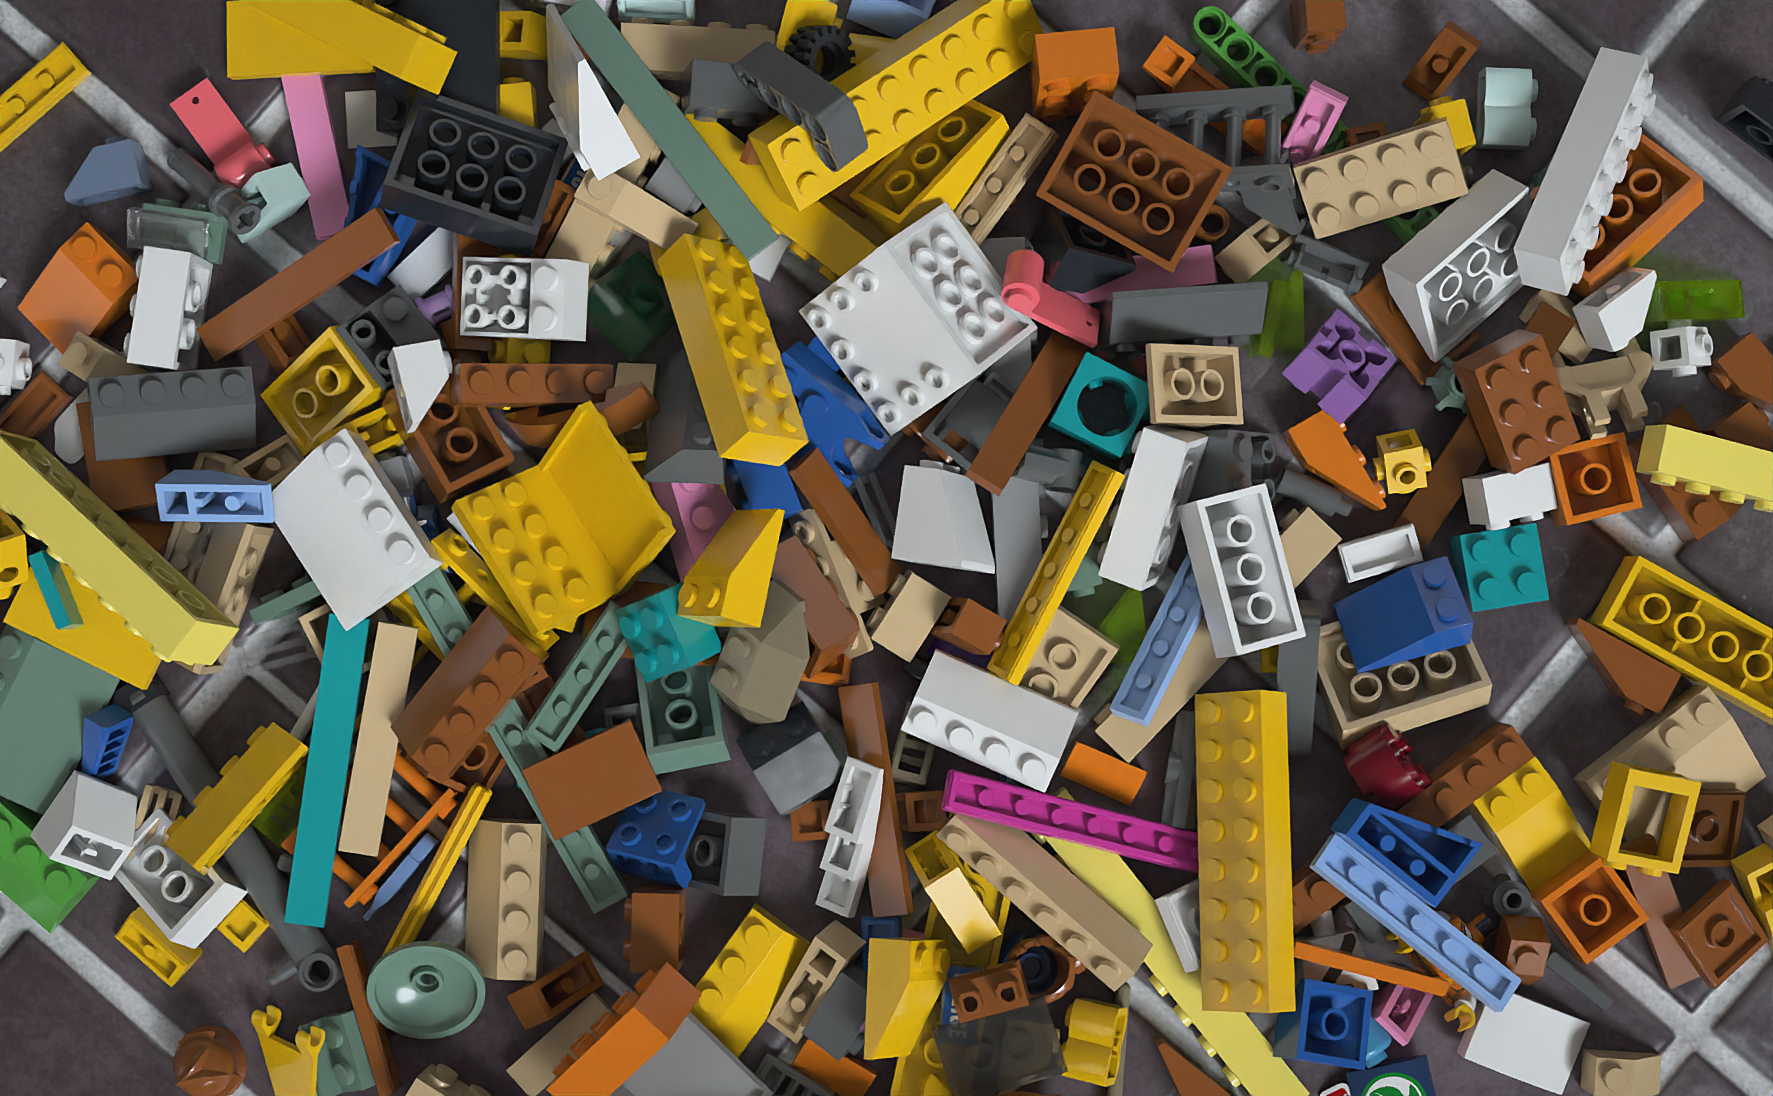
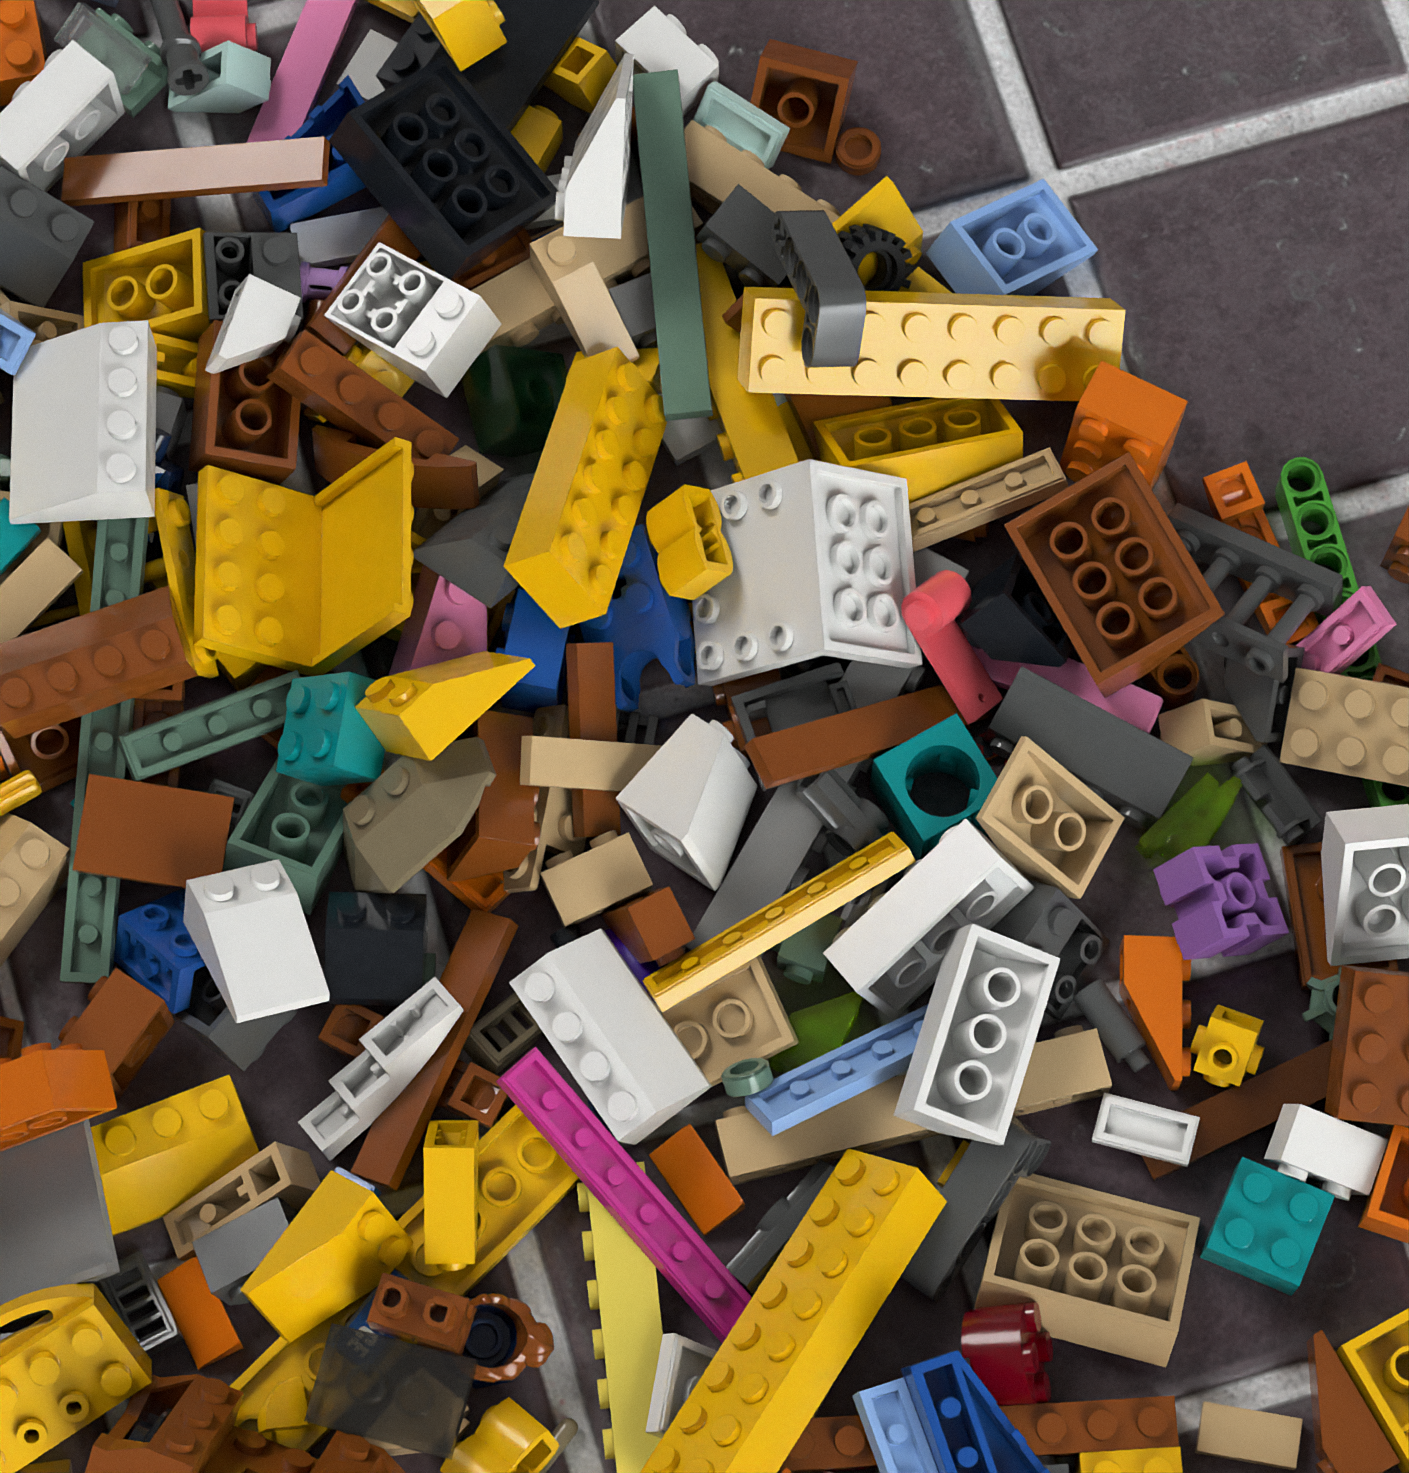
camera: 35 degrees right, 15 degrees down
tan brick [936,813,1153,992] -> none
blue slope [1333,556,1474,674] -> none
none -> white slope [183,859,330,1023]
none -> tan tile [520,736,662,792]
none -> yellow brick [646,484,733,600]
none -> sand green tile [721,1058,774,1097]
none -> tan tile [1195,1401,1303,1470]

